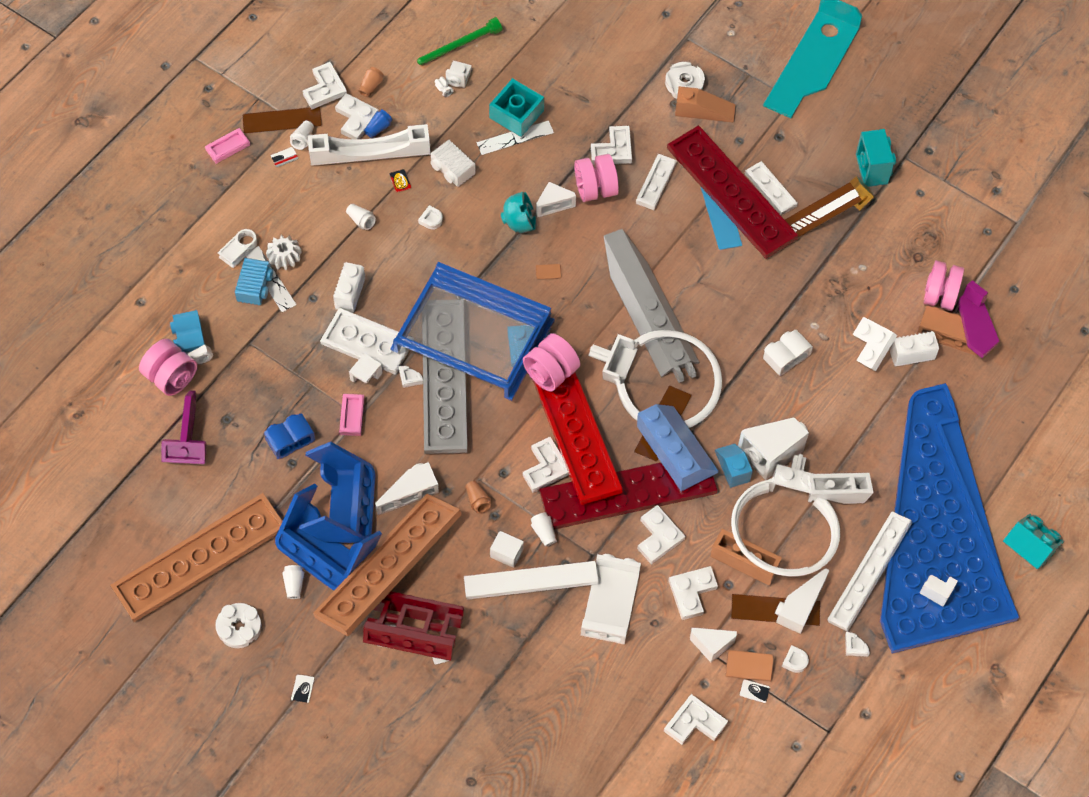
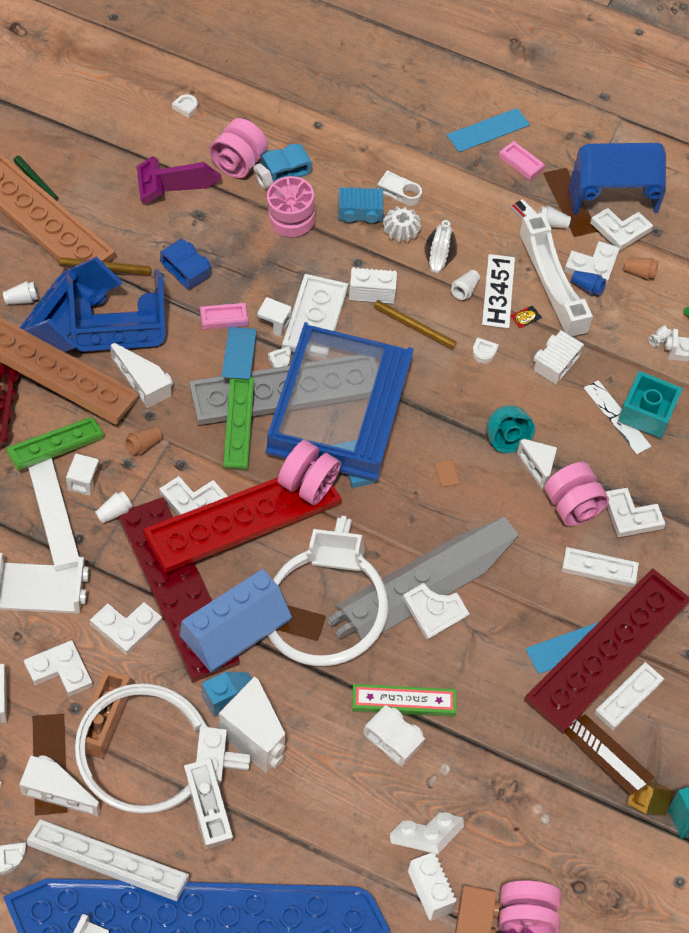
camera: 75 degrees right, 5 degrees down
white sticker [246,246,296,312] -> none
none -> bright green tile [6,416,104,471]
none -> dark green bar [13,155,59,201]
none -> pearl gold bar [59,257,151,275]
none -> white tile [172,94,198,118]
none -> dark azure sticker [221,327,256,379]
none -> bright green tile [223,377,254,471]
none -> bright pink wheel [267,176,316,237]
none -> tile [352,684,456,717]
none -> pearl gold bar [374,300,457,350]
none -> white tile [401,583,470,640]
none -> white hat [424,220,457,273]
none -> dark azure sticker [447,108,530,152]
none -> white sticker [482,254,515,328]
none -> blue windscreen [568,143,666,214]

